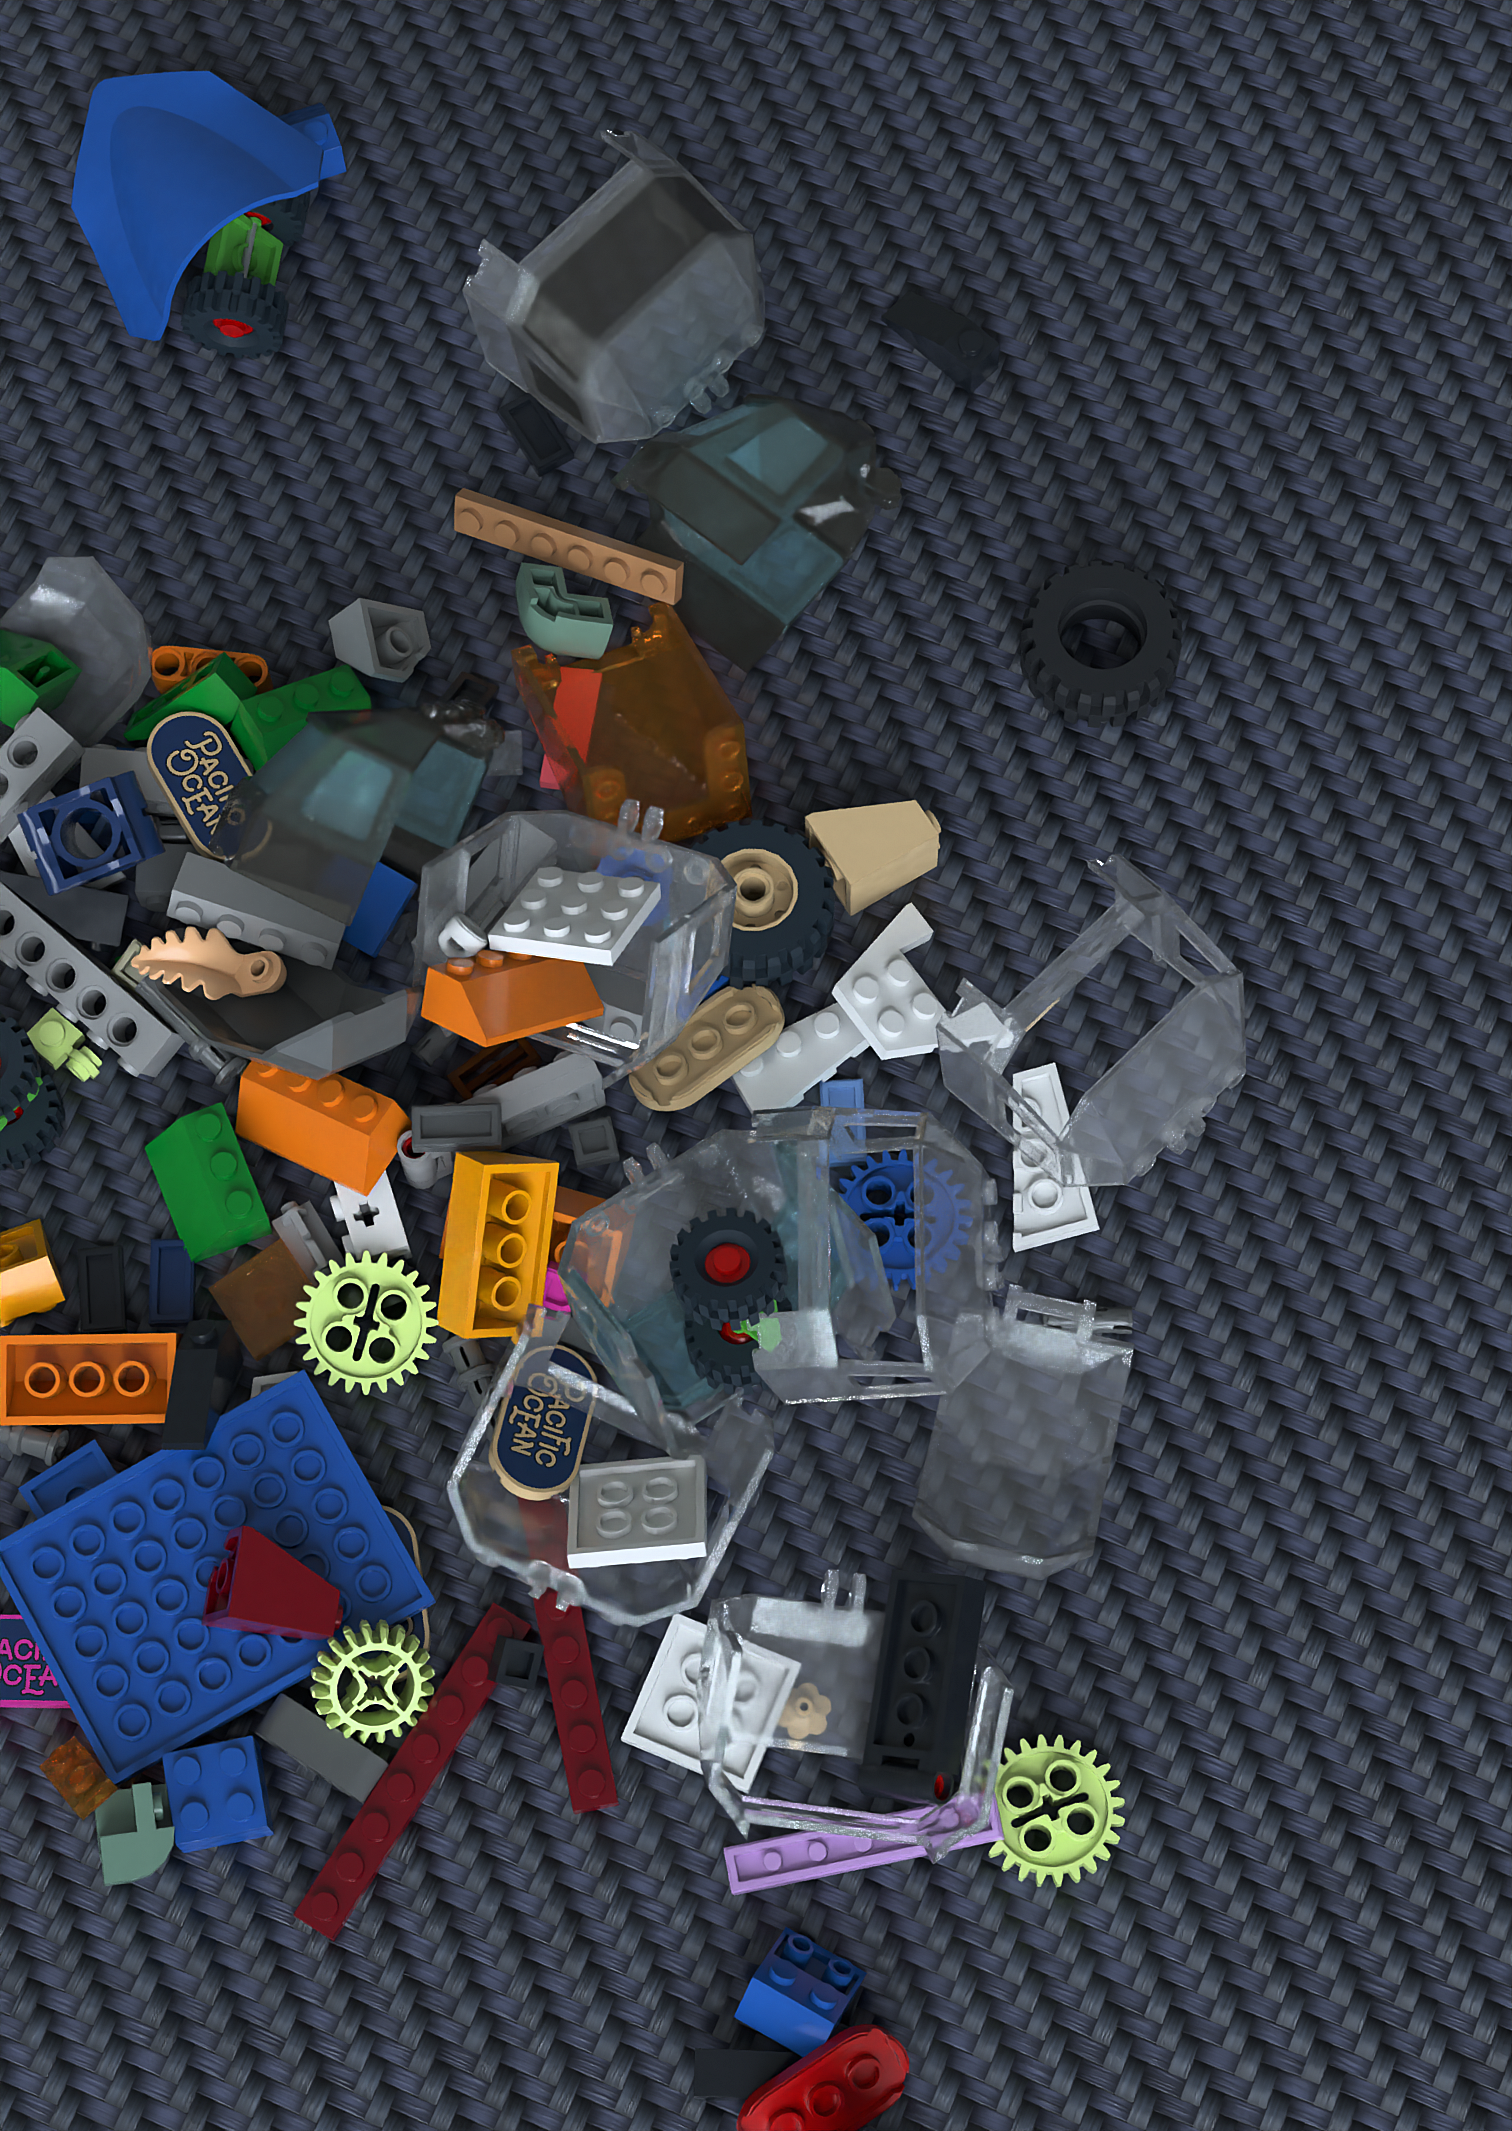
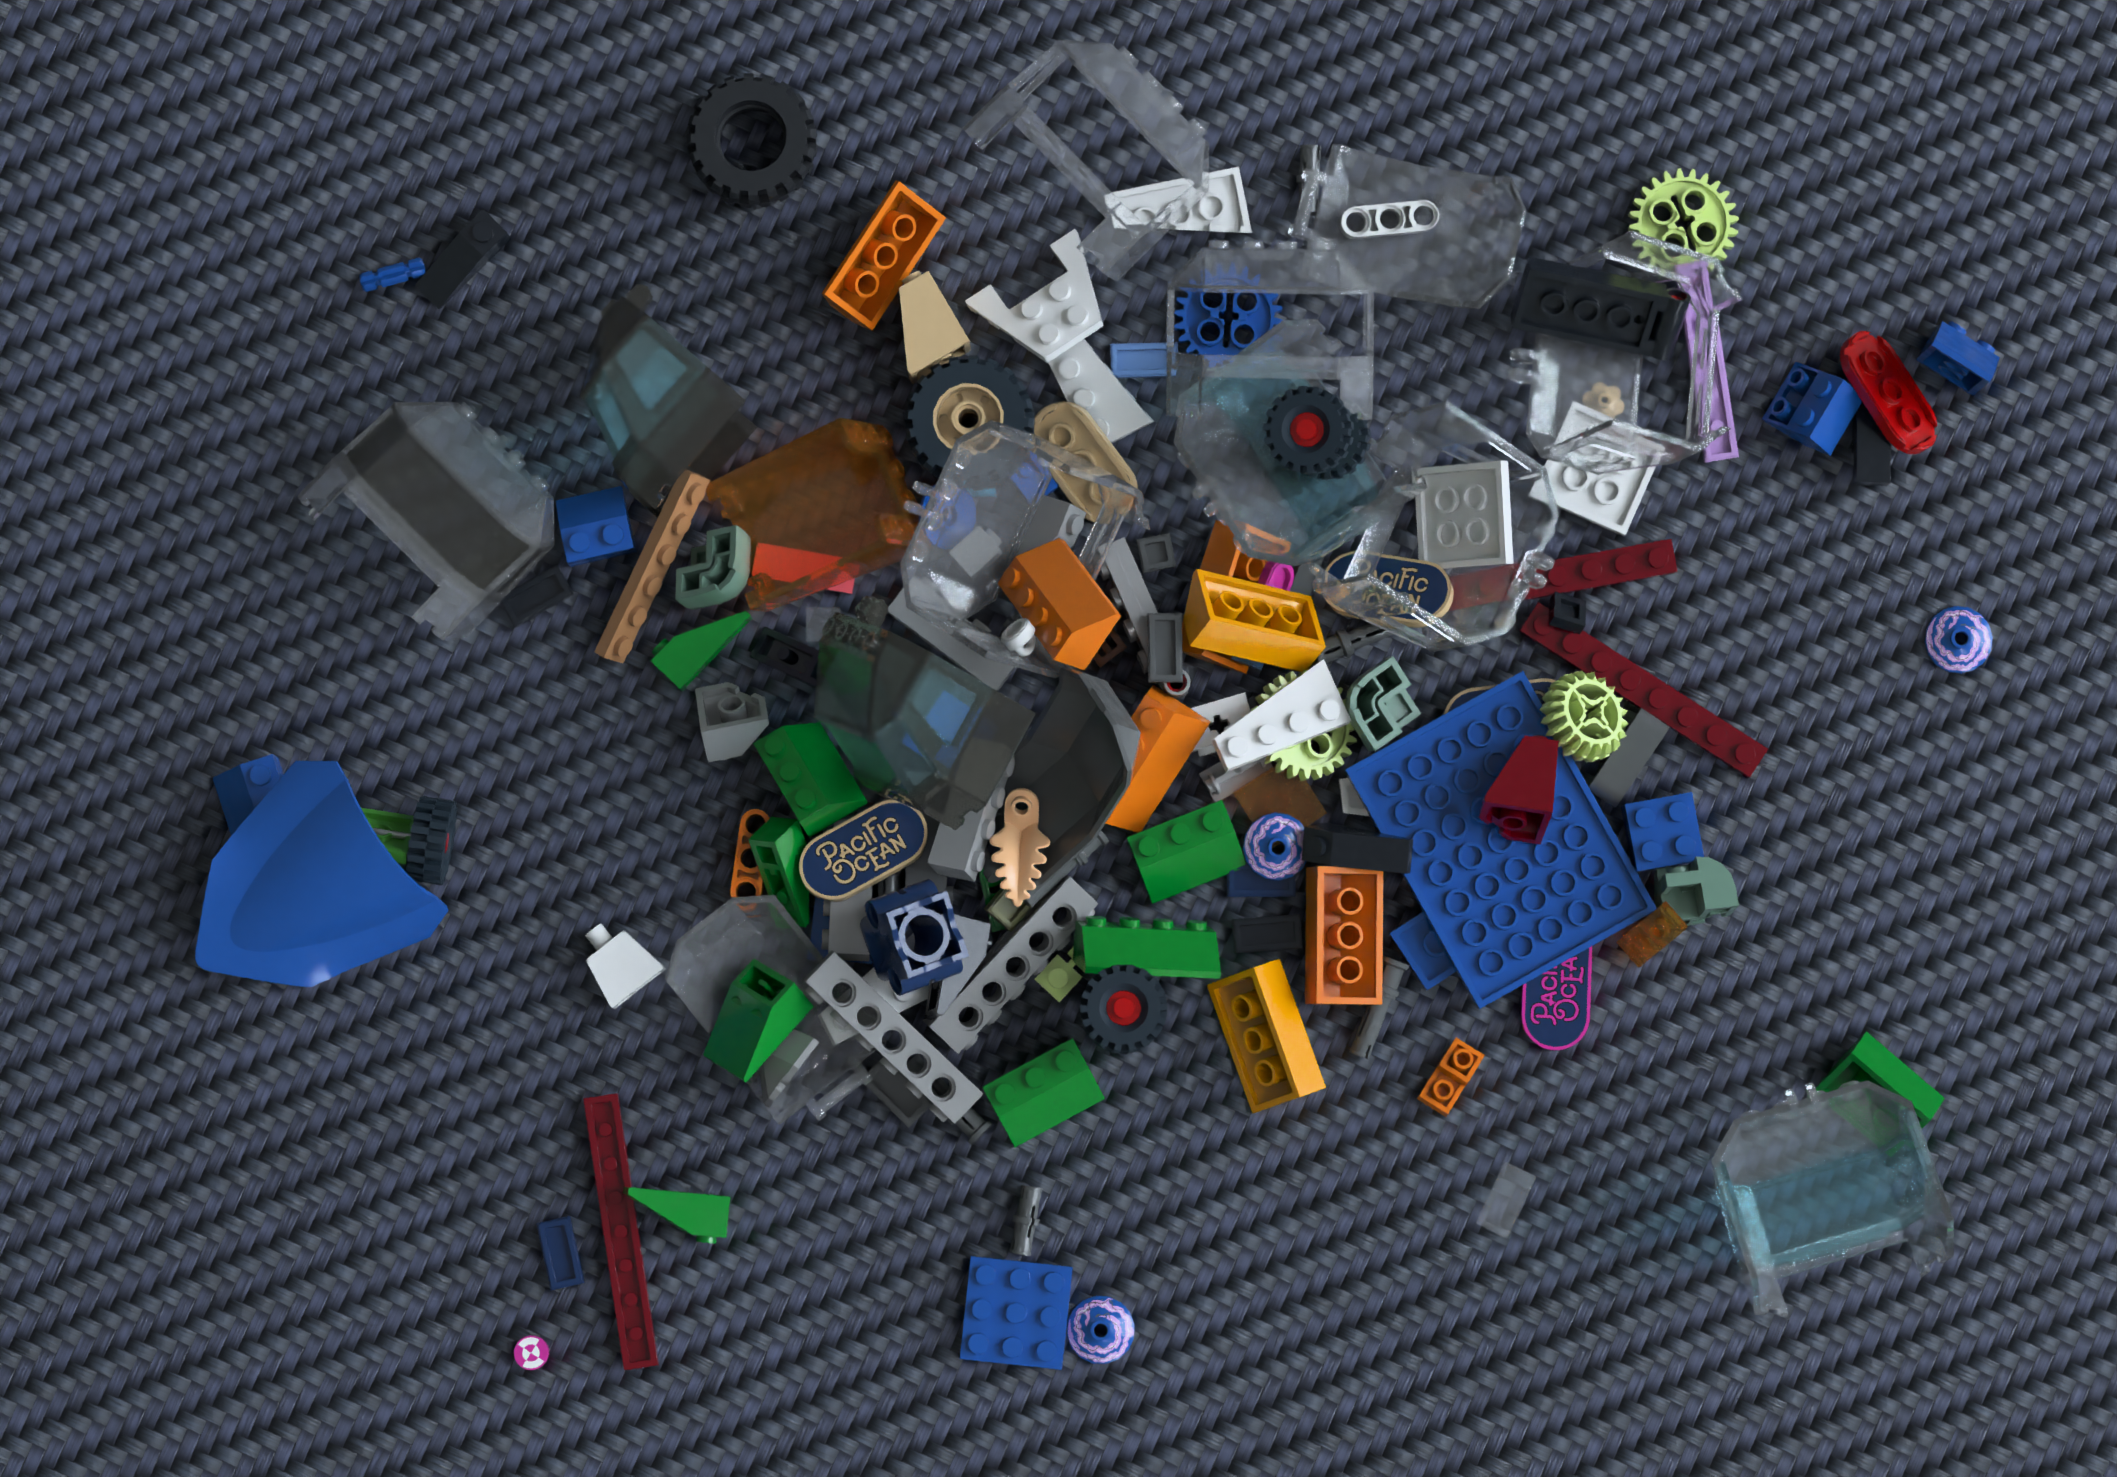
camera: 90 degrees left, 15 degrees up
white plate [488,867,661,966] -> none
none -> blue axle [360,258,426,292]
none -> blue slope [556,486,637,567]
none -> white torso [585,923,666,1009]
none -> green slope [651,611,753,692]
none -> orange slope [822,180,946,331]
none -> green slope [1073,916,1221,979]
none -> white wing [1212,659,1351,772]
none -> dish [1243,812,1307,881]
none -> white beam [1339,200,1439,239]
none -> sand green brick [1345,656,1421,751]

